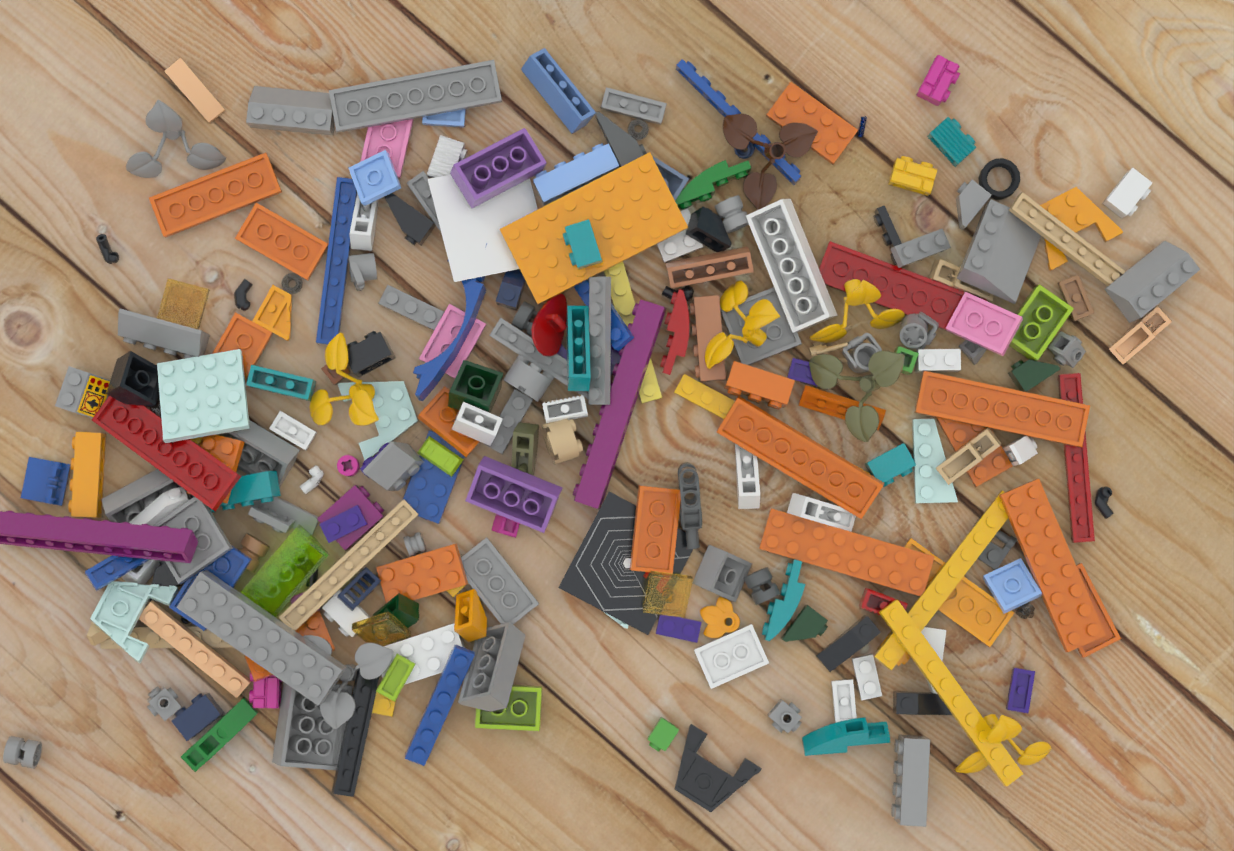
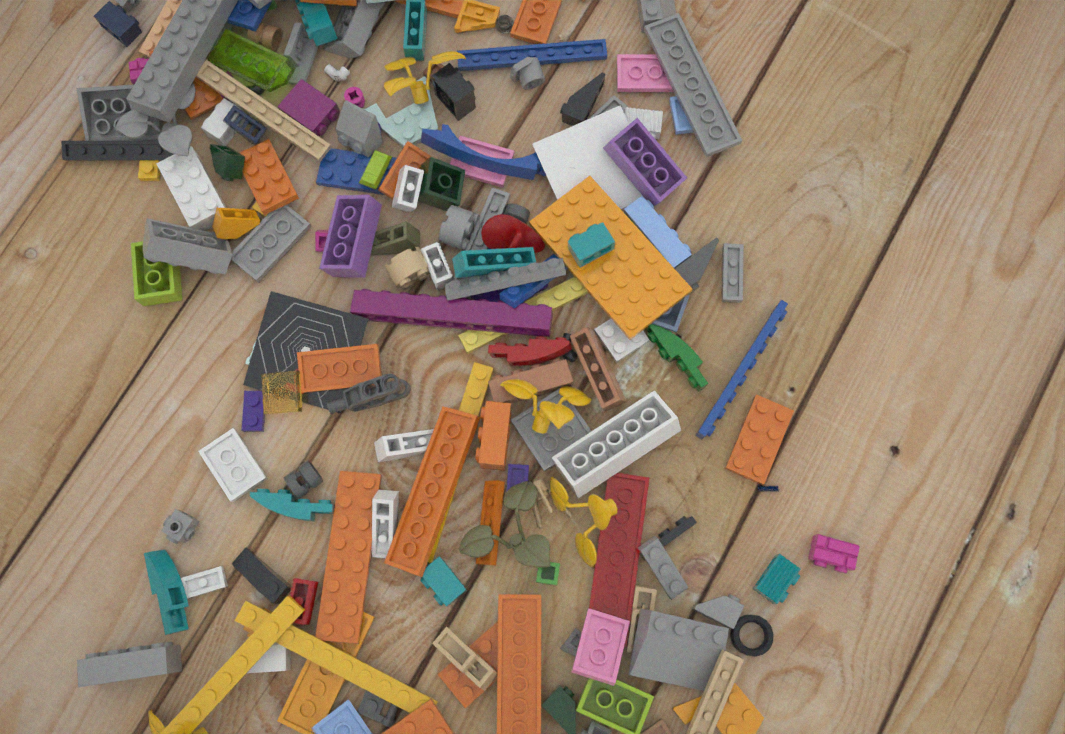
camera: 80 degrees right, 10 degrees down
green slope [181,698,259,772] -> none
white plate [269,411,317,451] -> none
dark purple plate [319,505,368,543] -> none
light blue plate [349,150,401,206] -> none
white slope [349,193,379,251] -> none
clear yellow plate [352,612,411,646] -> none
lime tile [376,654,415,702] -> none
light grey plate [378,285,444,330] -> none
light grey wheel [404,532,427,557] -> none
blue plate [405,645,475,766] -> none
light grey plate [484,389,533,454] -> none
dark blue slope [496,269,526,310] -> none
medium blue brick [521,48,596,134] -> none
clear smoke plate [628,119,649,140] -> none
bright green brick [647,717,679,752] -> none
black wing [674,724,762,812] -> none
black slope [686,206,732,252] -> none
light grey slope [692,545,752,602] -> none
light orange plate [700,597,740,638] -> none
light grey wheel [715,195,749,234] -> none
reddish brown plant [723,114,818,209] -> none
dark blue plate [734,141,755,159] -> none
dark green slope [781,605,828,642] -> none
light grey piece [842,333,882,374] -> none
white plate [851,654,882,700] -> none
yellow brick [888,156,937,196] -> none
black slope [893,691,952,715] -> none
light grey piece [900,312,939,350] -> none
light aqua wing [912,419,958,504] -> none
white brick [915,349,961,373] -> none
white slope [1003,436,1038,466] -> none

